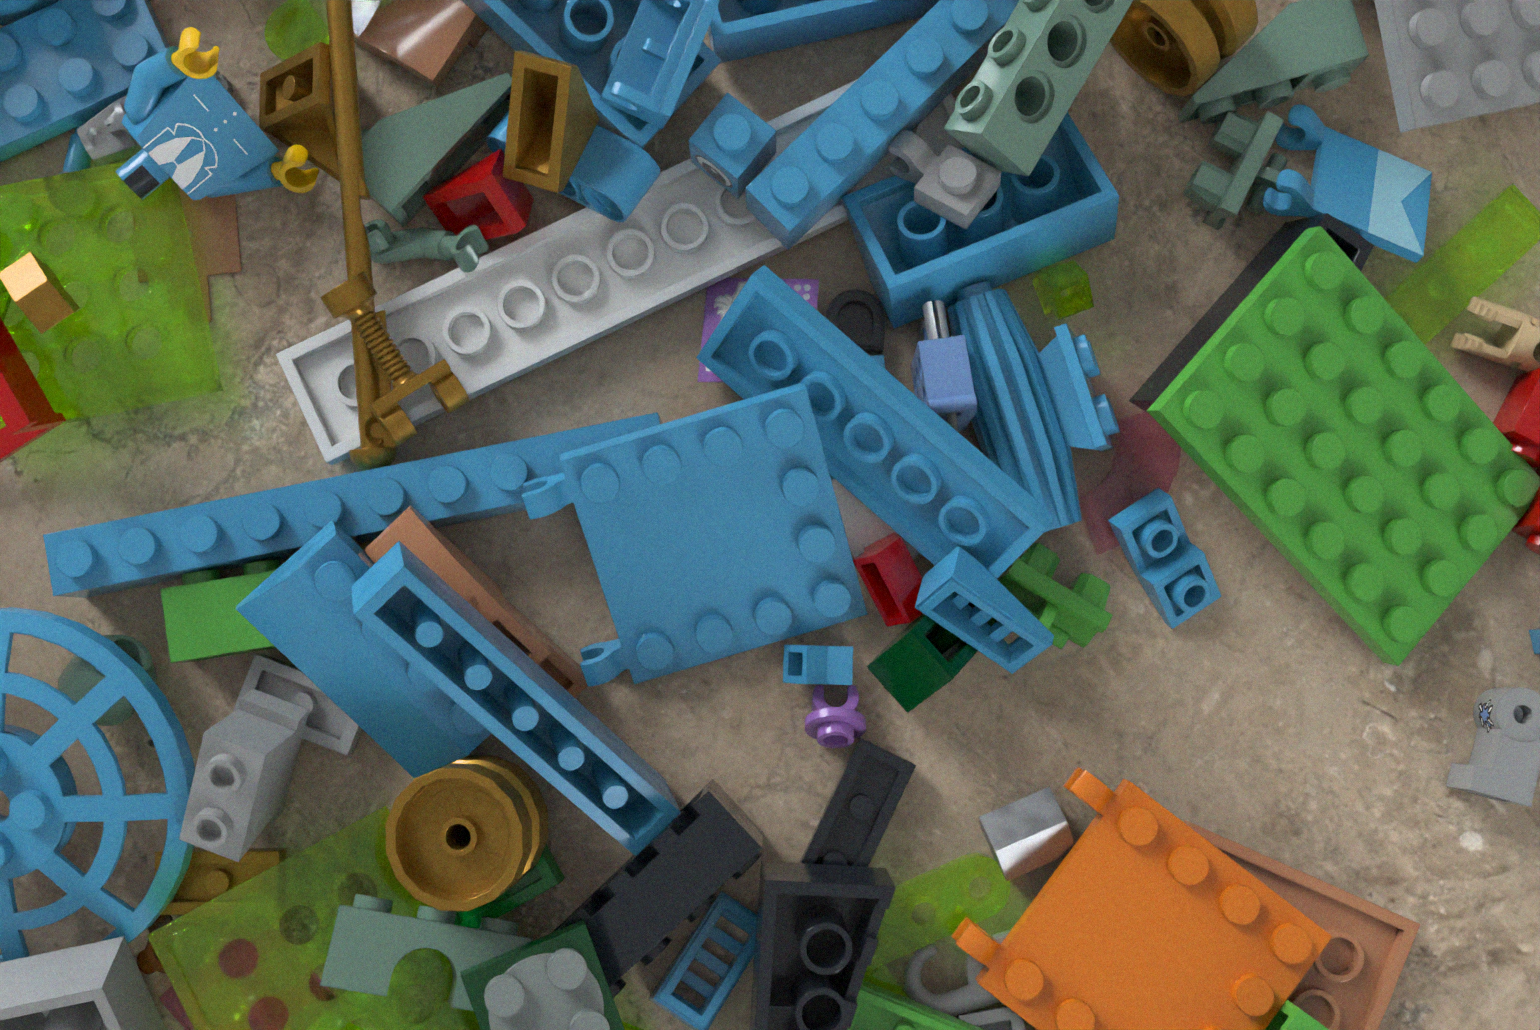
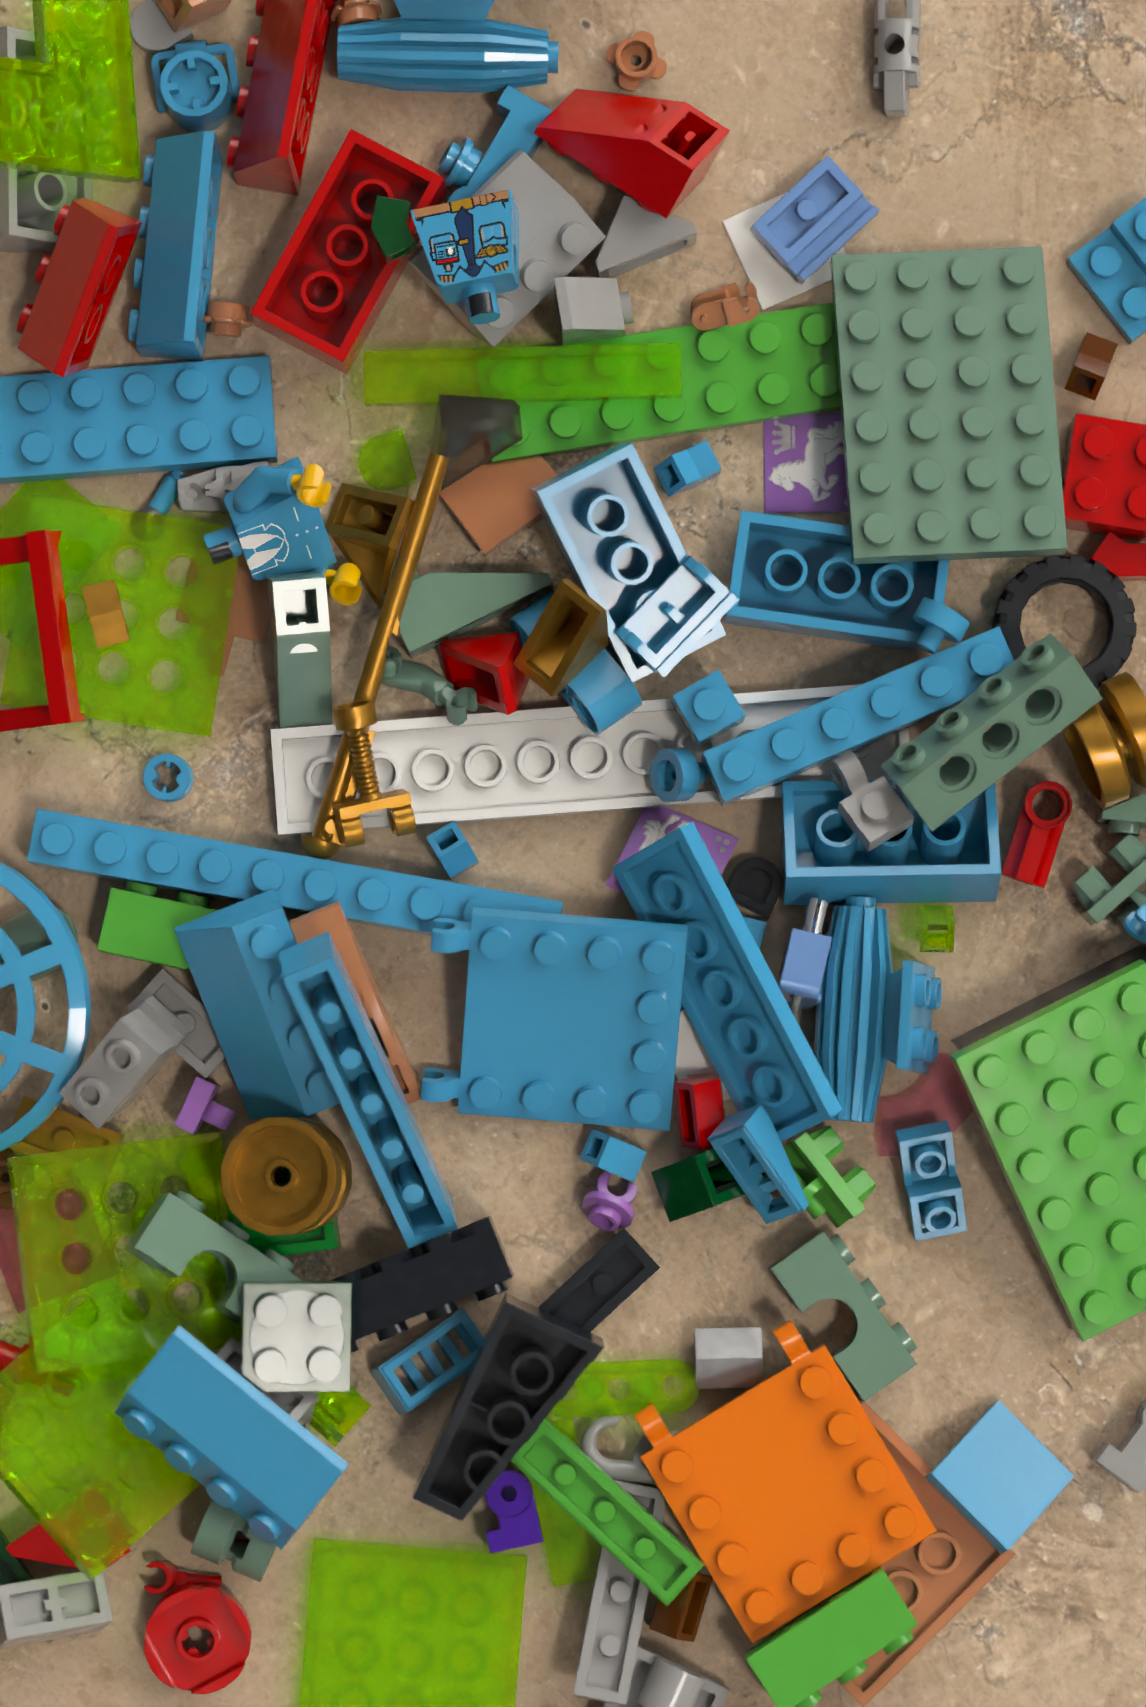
camera: 25 degrees right, 0 degrees up
none -> dark azure bush [143,753,194,802]
none -> medium lavender tile [174,1076,237,1135]
none -> sand green slope [266,571,332,729]
none -> dark azure piece [426,821,479,880]
none -> dark azure tile [650,748,707,802]
none -> sand green arch [769,1231,917,1401]
none -> tile [925,1400,1075,1554]
none -> red piece [1001,781,1073,888]

